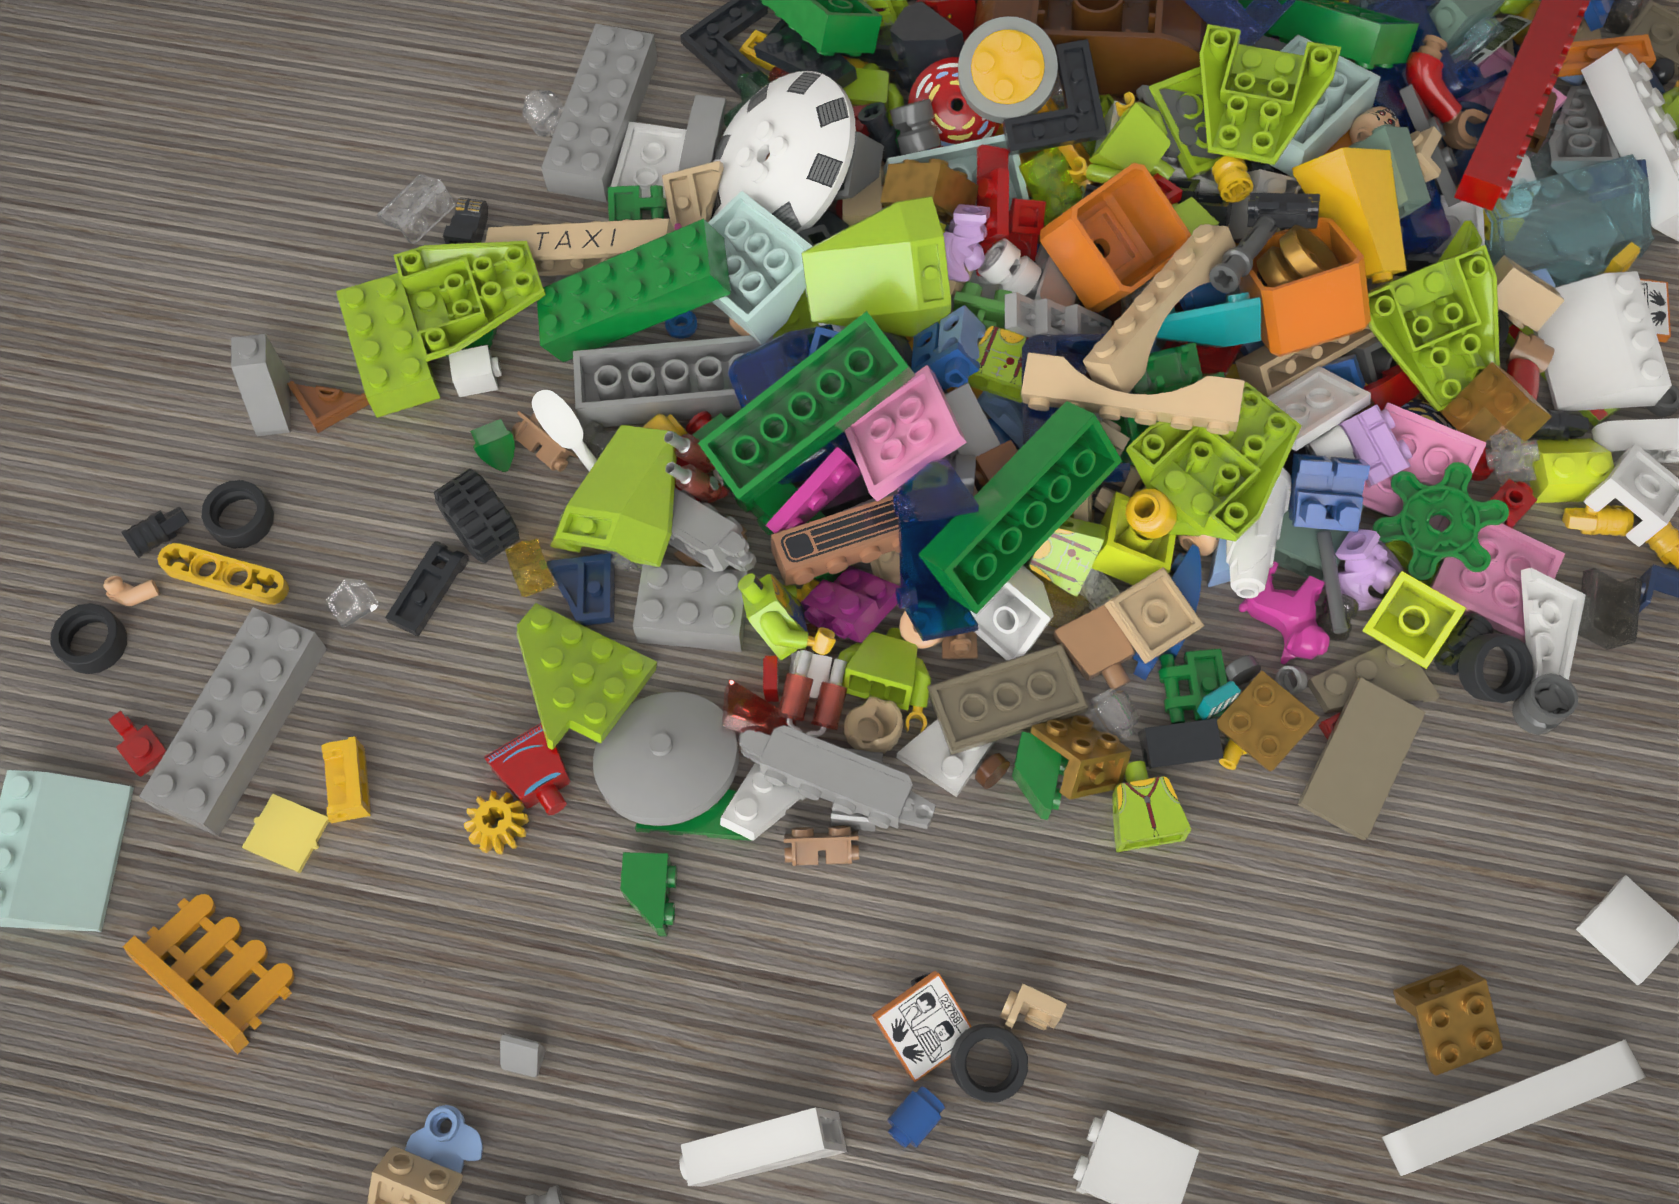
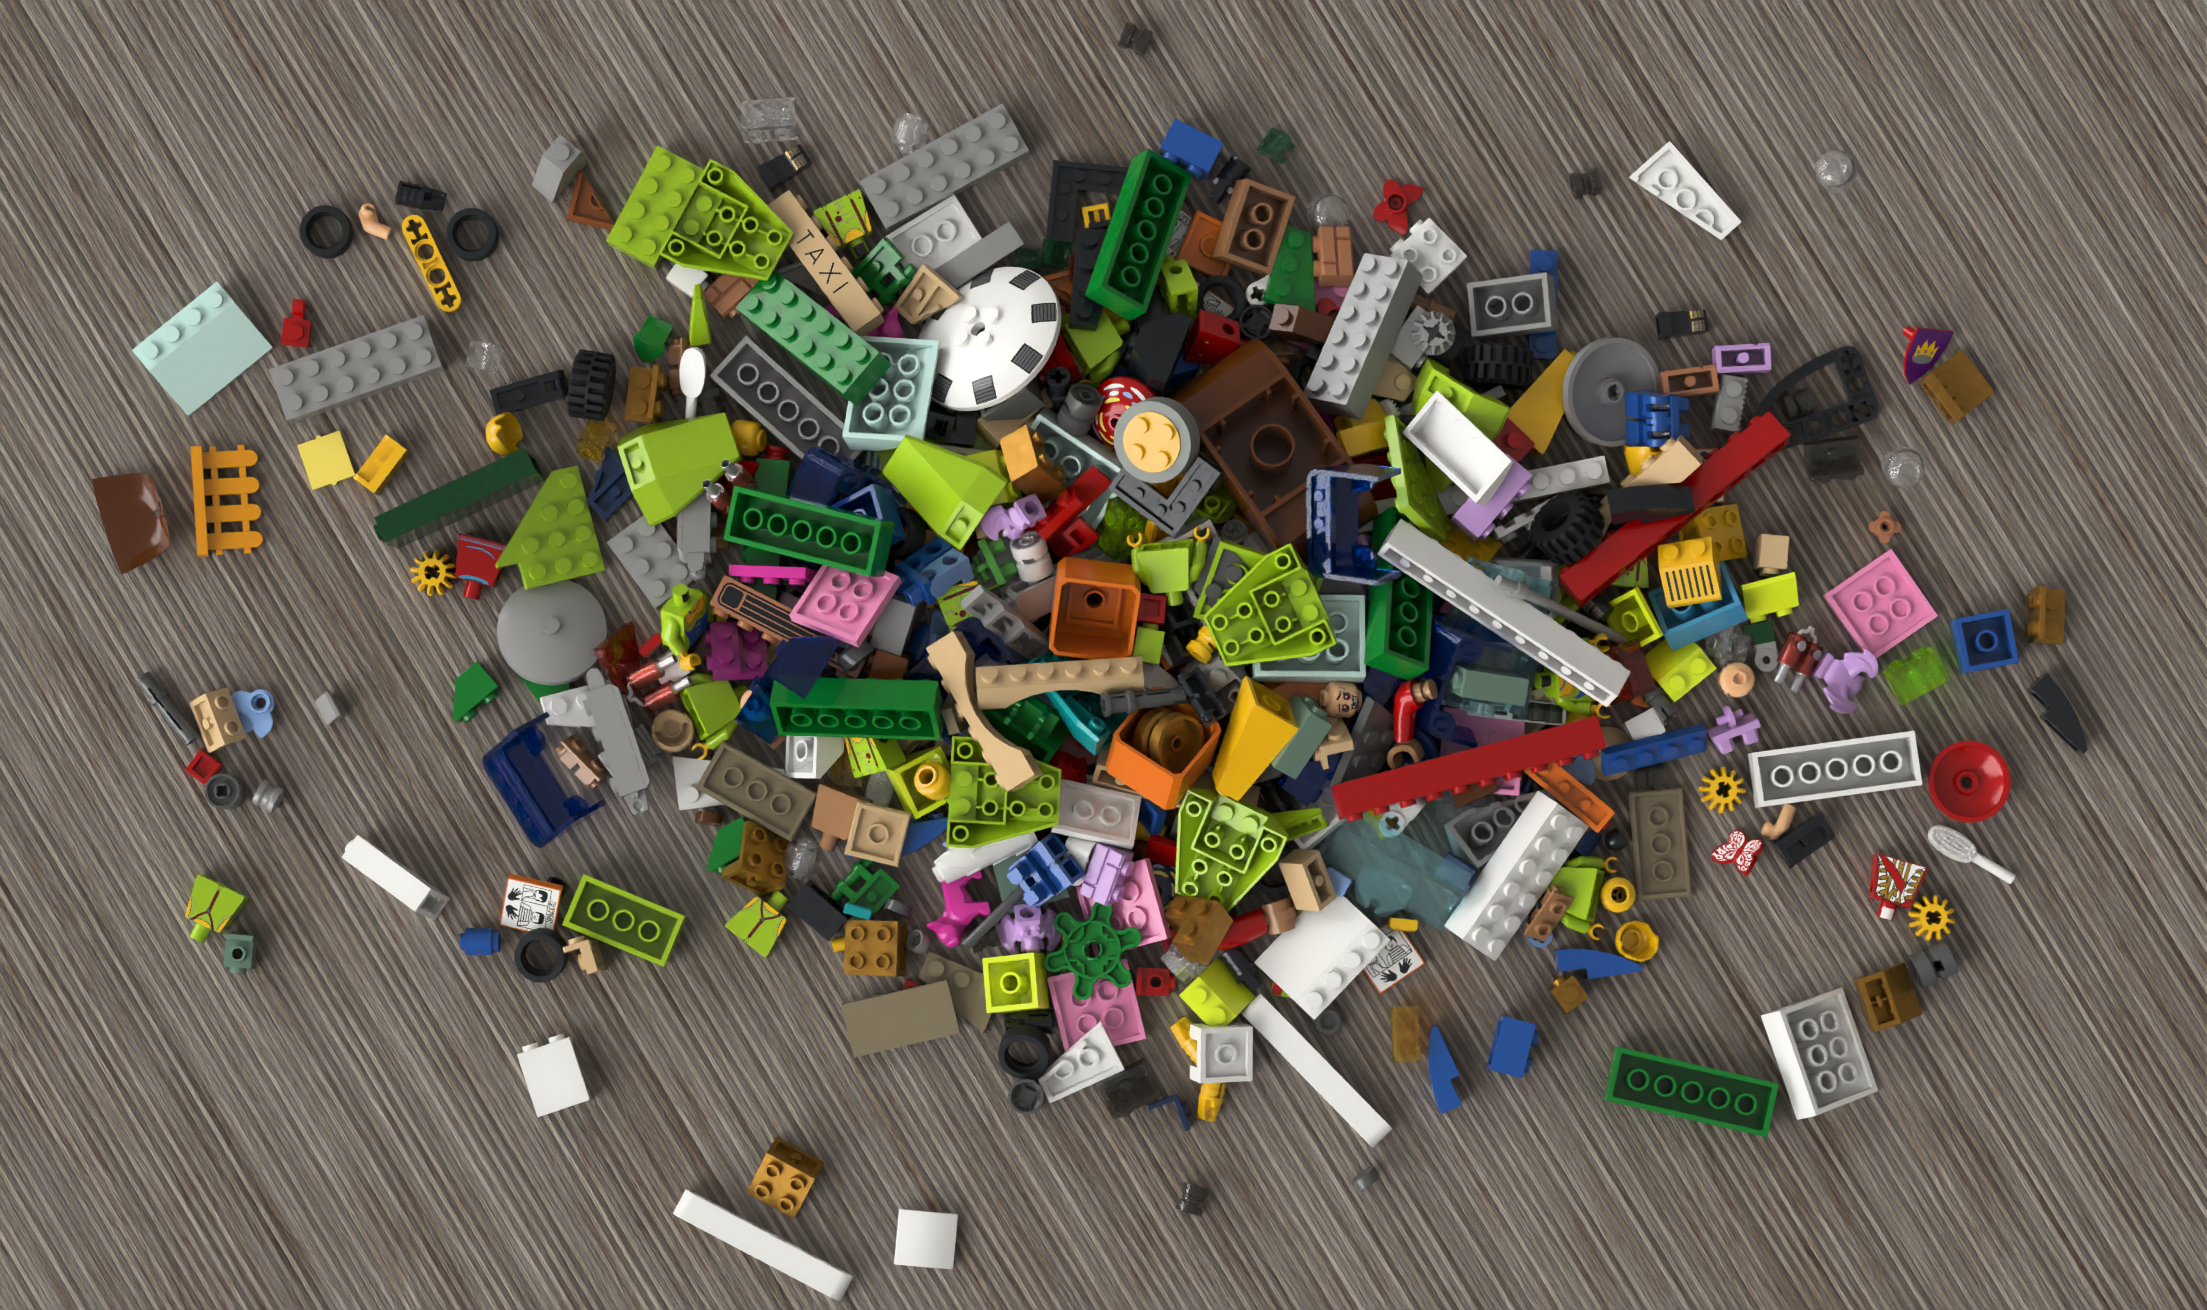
camera: 45 degrees right, 20 degrees up
none -> reddish brown piece [92,473,171,574]
none -> dark green brick [373,448,545,549]
none -> clear blue windscreen [482,712,606,848]
none -> yellow hair [486,412,523,456]
none -> lime brick [562,874,688,967]
none -> pearl gold bracket [624,364,668,424]
none -> lime slope [689,284,712,346]
none -> nougat brick [703,274,759,320]
none -> lime torso [813,189,873,259]

